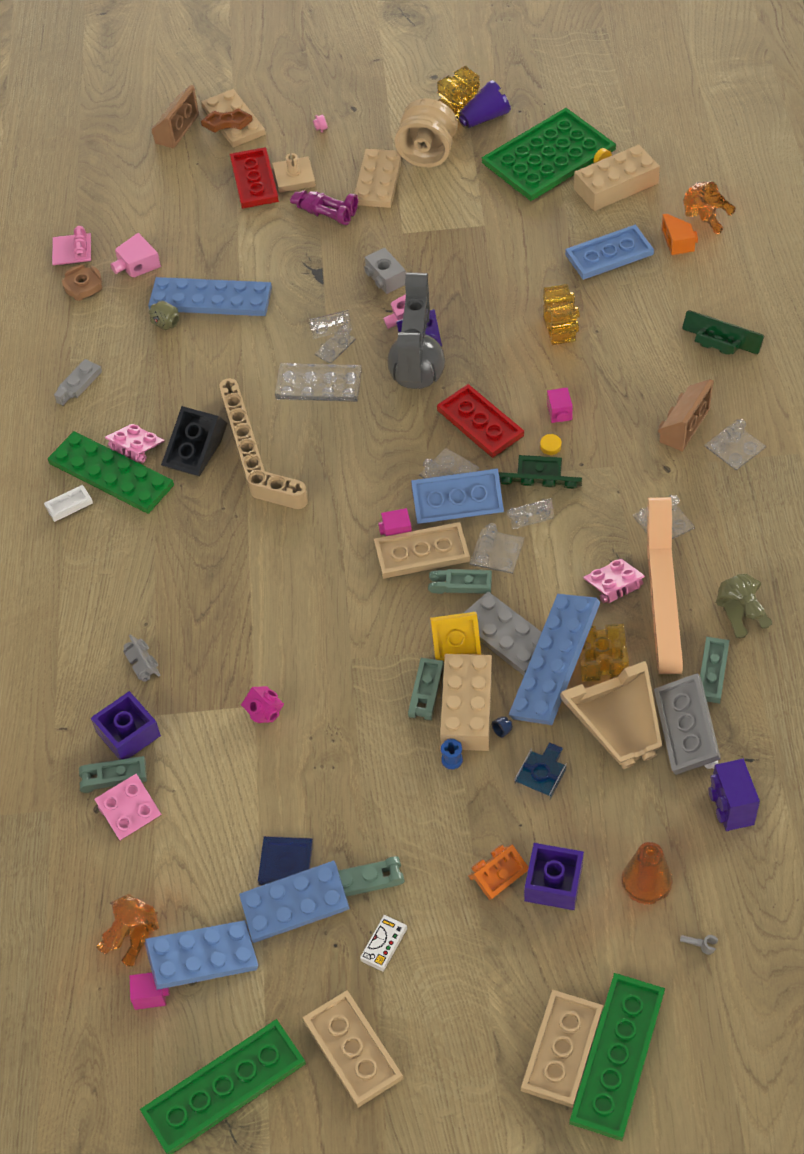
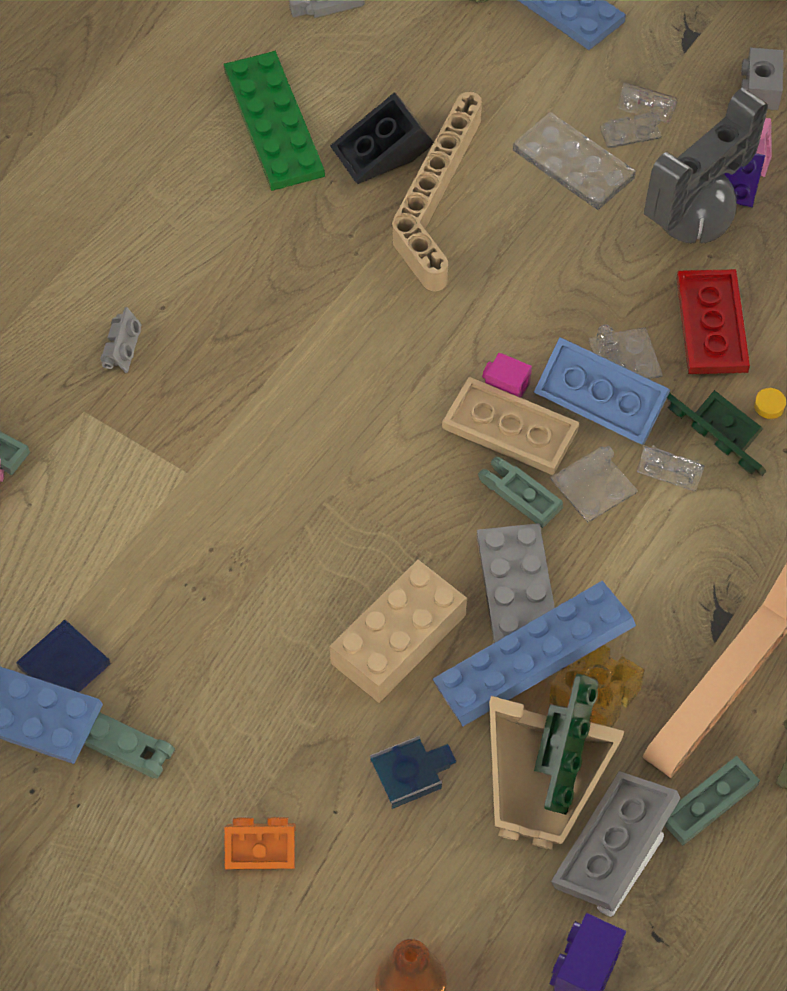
camera: 35 degrees right, 5 degrees up
white plate [44,485,93,522] -> none
dark purple brick [91,691,161,760] -> none
bright pink hinge [105,424,164,463] -> none
dark pink brick [241,686,284,723] -> none
white tile [360,915,407,972] -> none
sand green plate [408,658,444,721] -> none
yellow tile [430,612,482,661] -> none
blue bush [441,739,463,770] -> none
dark blue hinge [491,717,513,738] -> none
dark purple brick [524,843,584,911] -> none
bright pink hinge [583,559,645,603] -> none
none -> dark green bracket [534,674,598,815]

